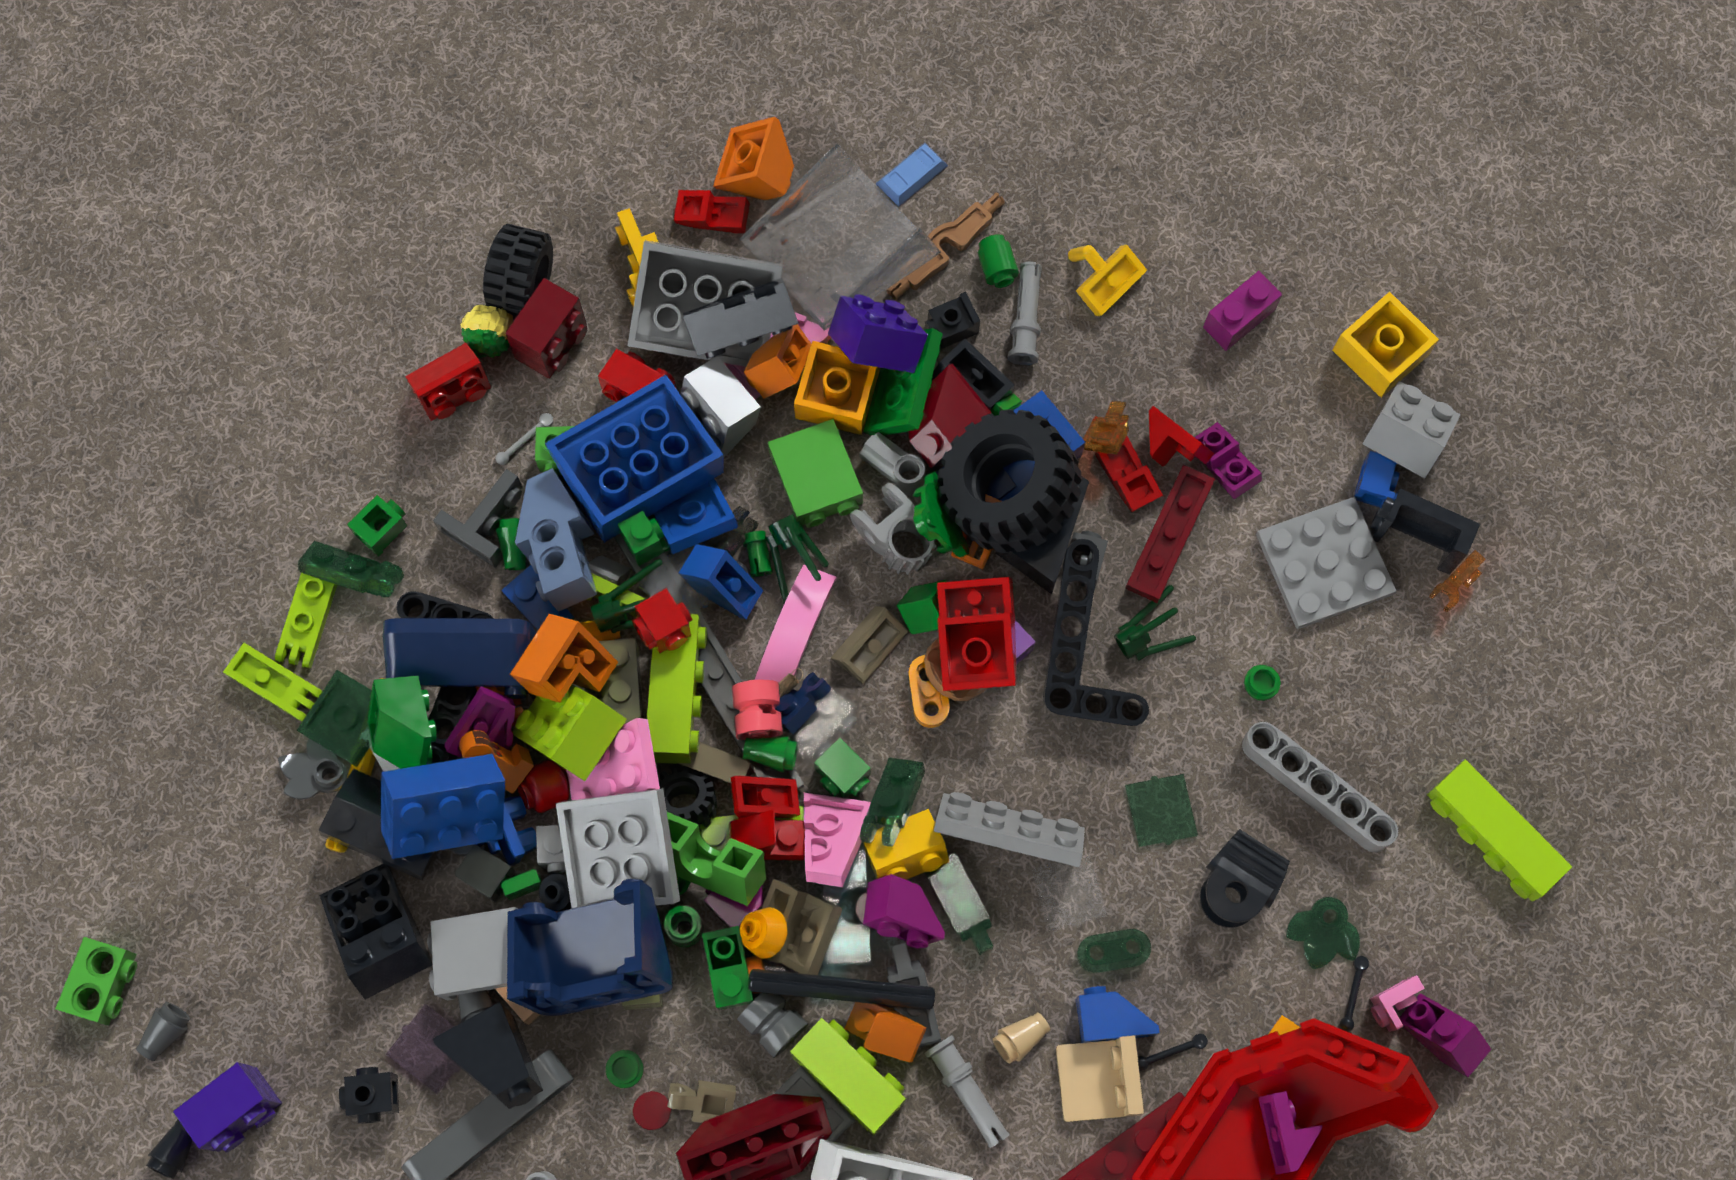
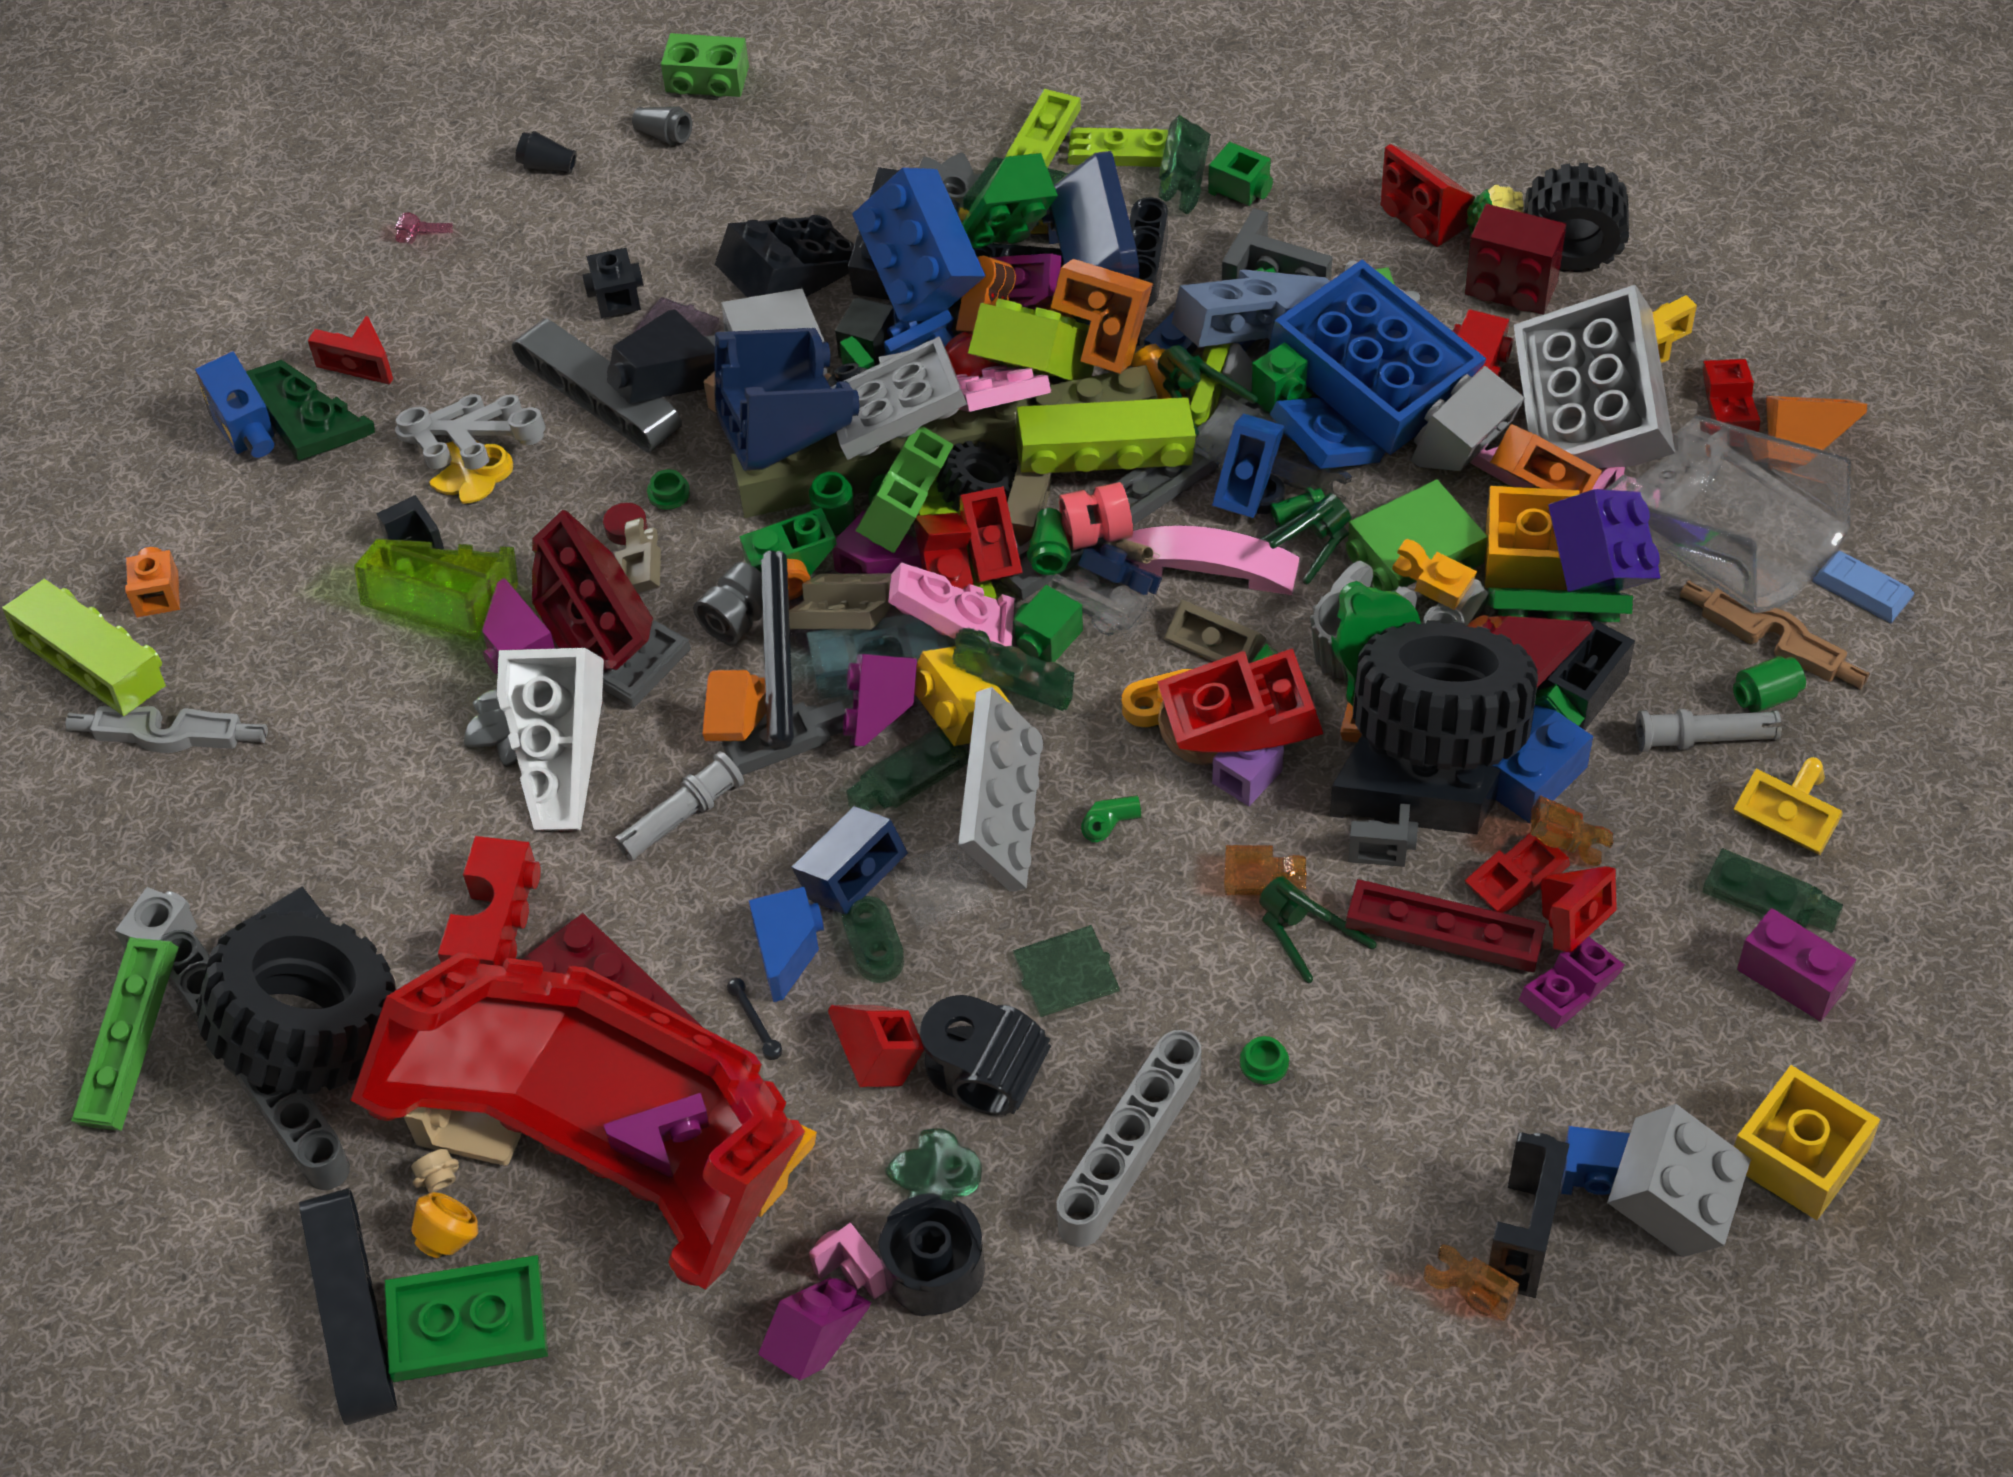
camera: 85 degrees right, 20 degrees down
dark purple brick [173,1062,282,1152] -> none
red brick [632,588,693,653] -> none
wedge [683,278,799,359] -> none
light orange cone [740,907,788,959] -> none
lime brick [790,1018,906,1137] -> none
black brick [925,292,980,349] -> none
tan cone [993,1012,1050,1064] -> none
black beam [1043,539,1149,726] -> none
tan bracket [1056,1036,1144,1122] -> none
light grey plate [1256,497,1397,629] -> none
black hinge [1340,956,1369,1032] -> none
lime brick [1427,759,1572,902] -> none
none -> dark blue brick [791,806,908,915]
none -> red slope [828,1005,924,1087]
none -> black brick [878,1193,985,1316]
none -> green arm [1081,795,1141,842]
none -> clear orange plate [1224,845,1307,895]
none -> light orange plate [1392,539,1477,610]
none -> clear green hinge [1702,848,1843,933]

